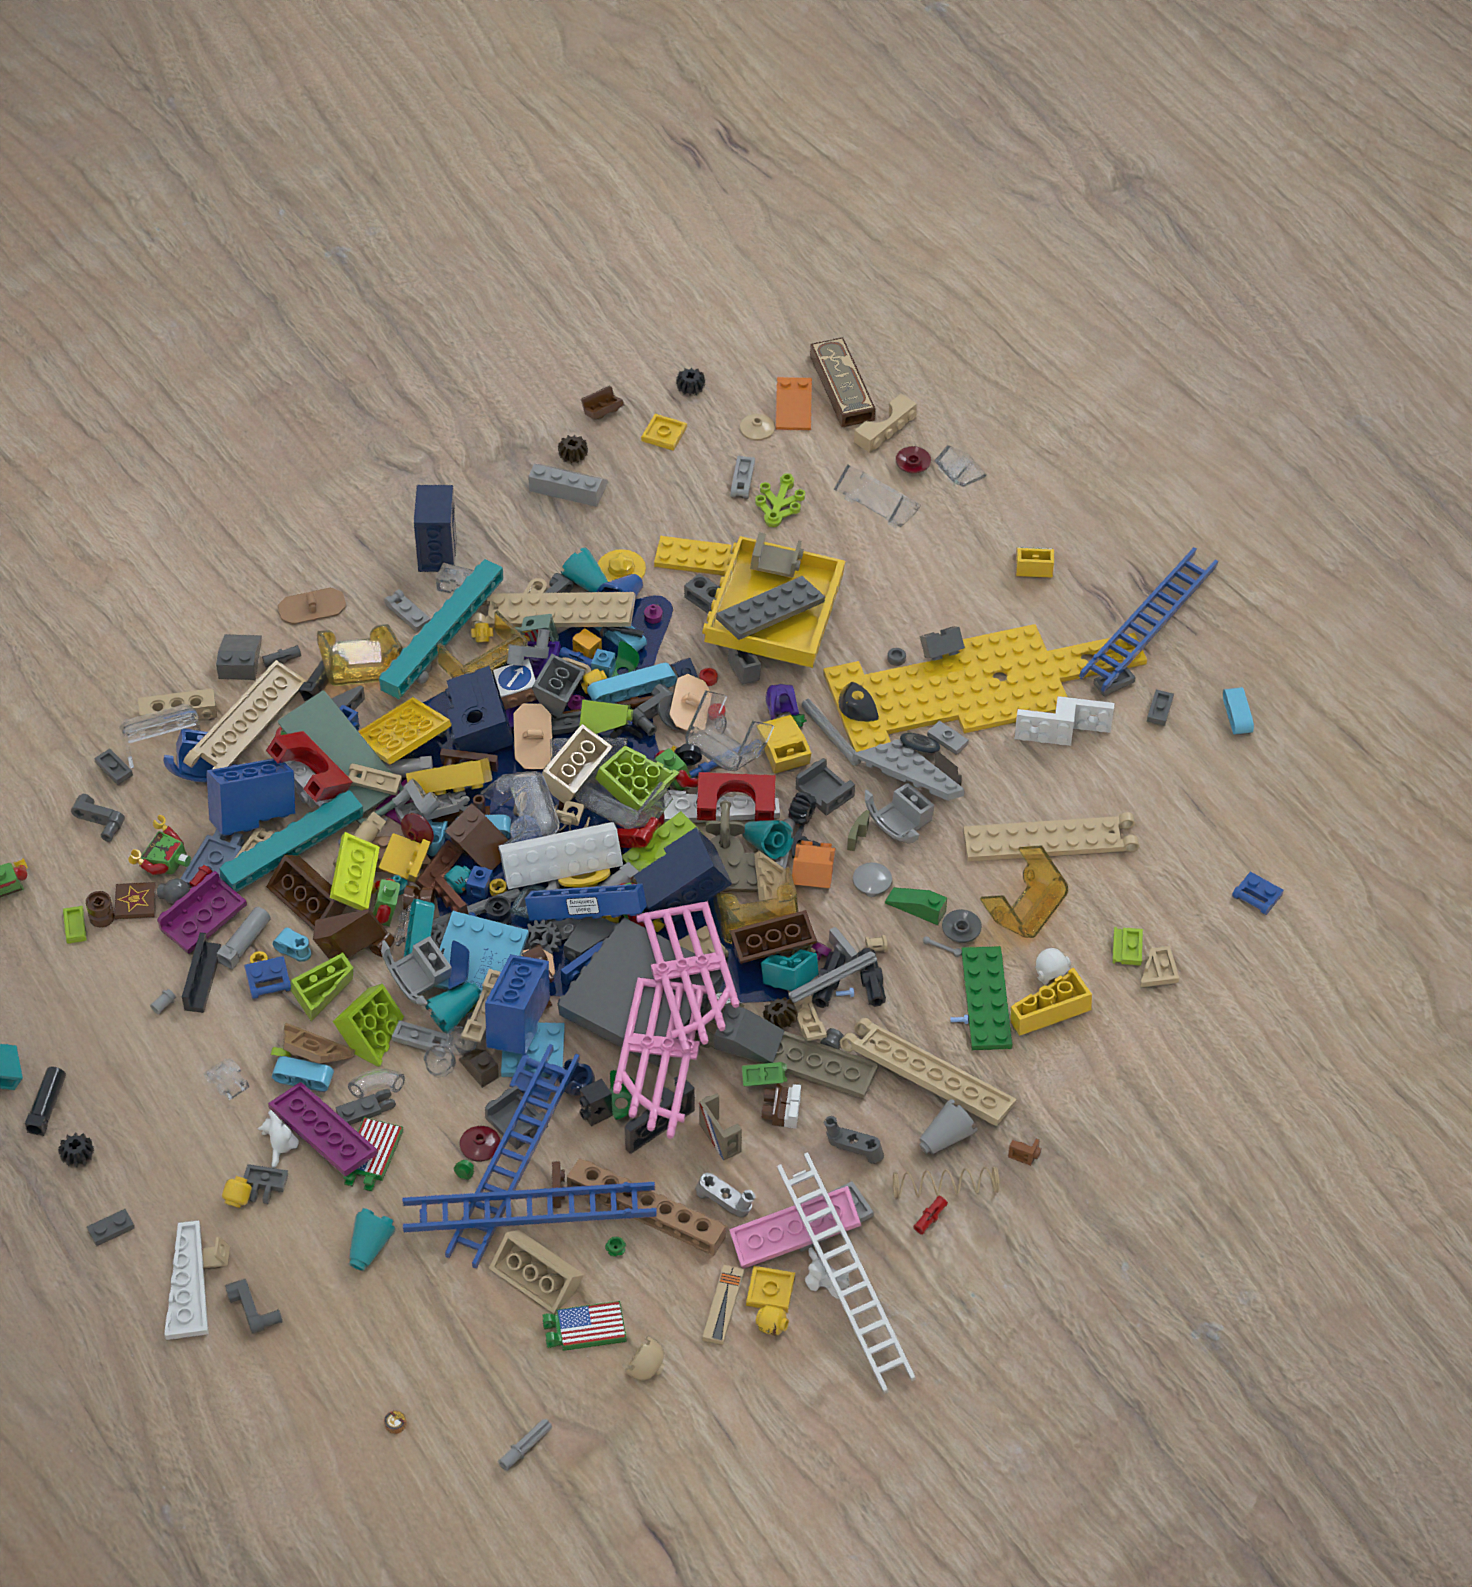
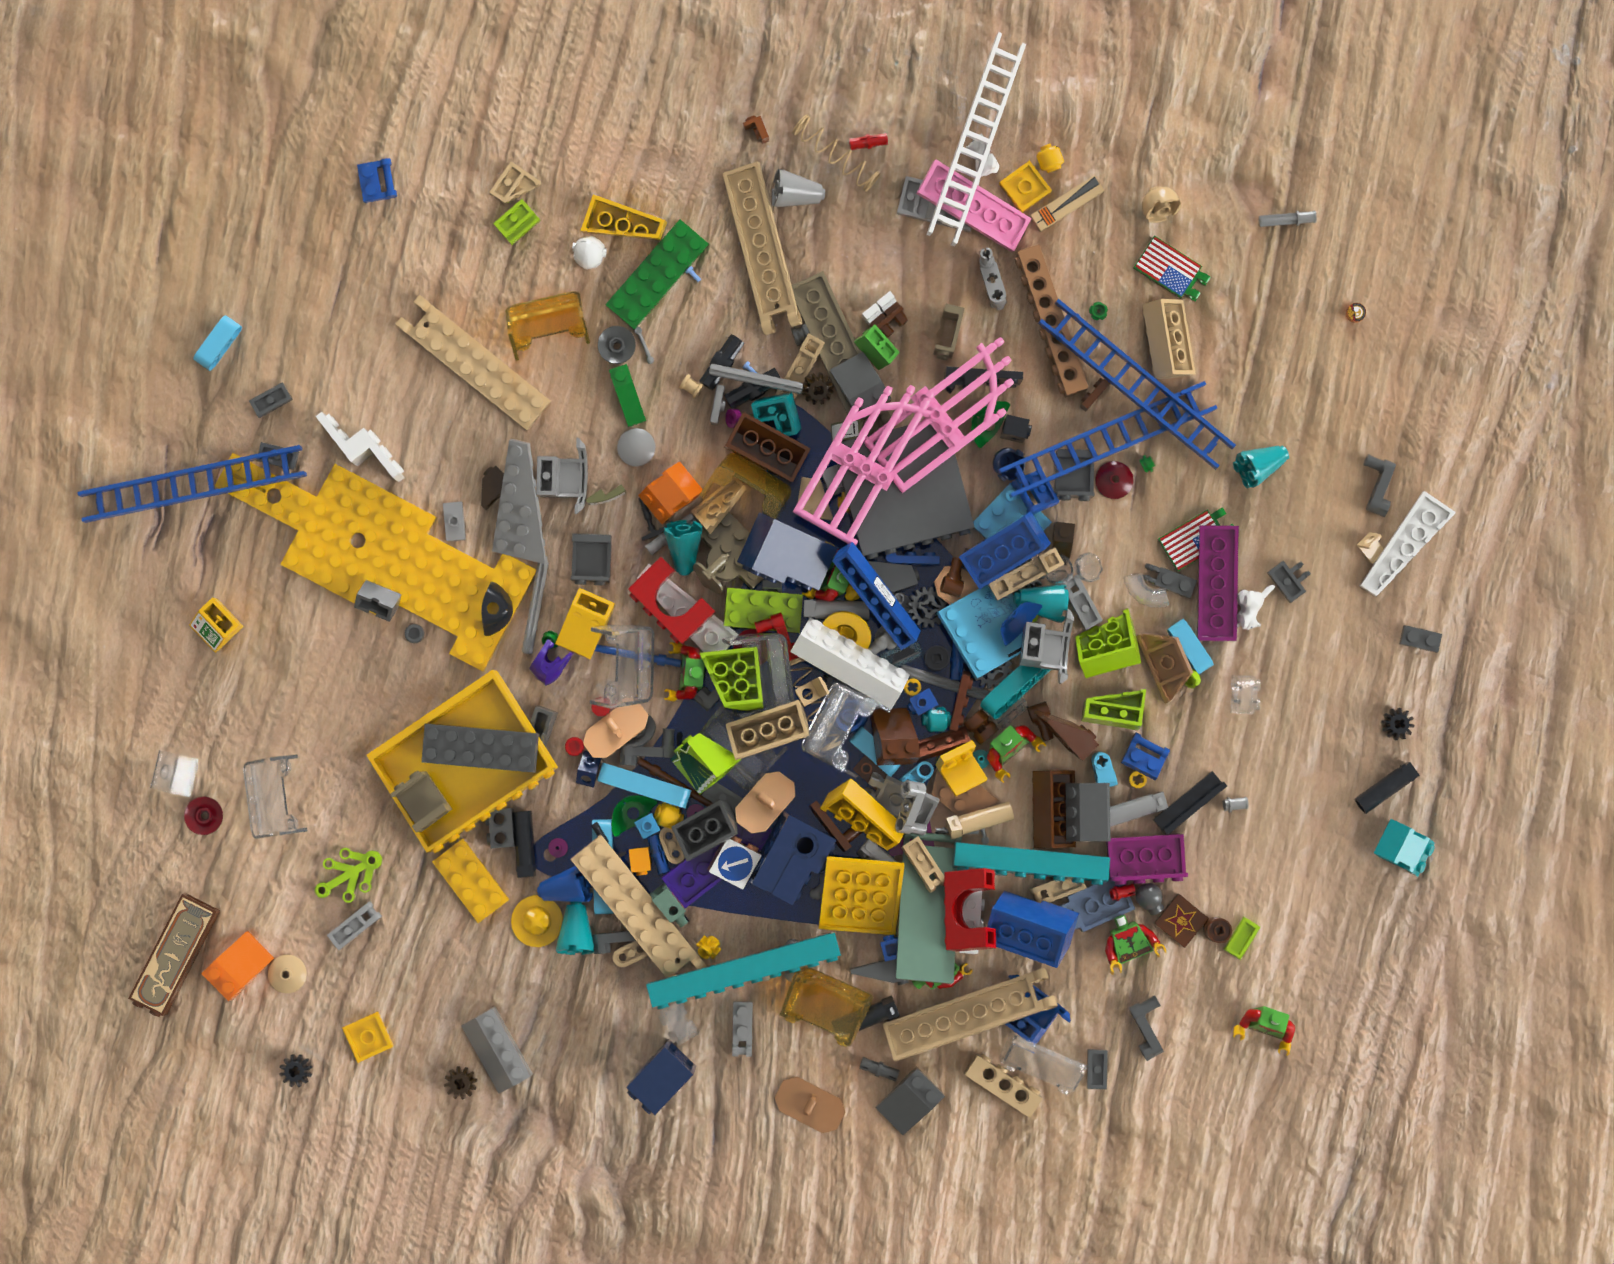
camera: 140 degrees left, 35 degrees up
yellow head [222,1176,252,1208] -> none
neon yellow plate [330,832,380,911] -> none
dark red dish [401,813,434,845] -> none
clear yellow windscreen [438,610,528,678] -> none
light grey beam [507,629,550,666] -> none
reddish brown bracket [581,386,624,420] -> none
black plate [674,743,702,766] -> none
black gear [788,791,817,825] -> none
dark grey beam [824,1116,884,1164] -> none
tan arch [854,394,917,453] -> none
wheel [900,733,940,753] -> none
none -> black piece [513,811,536,878]
none -> dark grey slope [1065,783,1111,841]

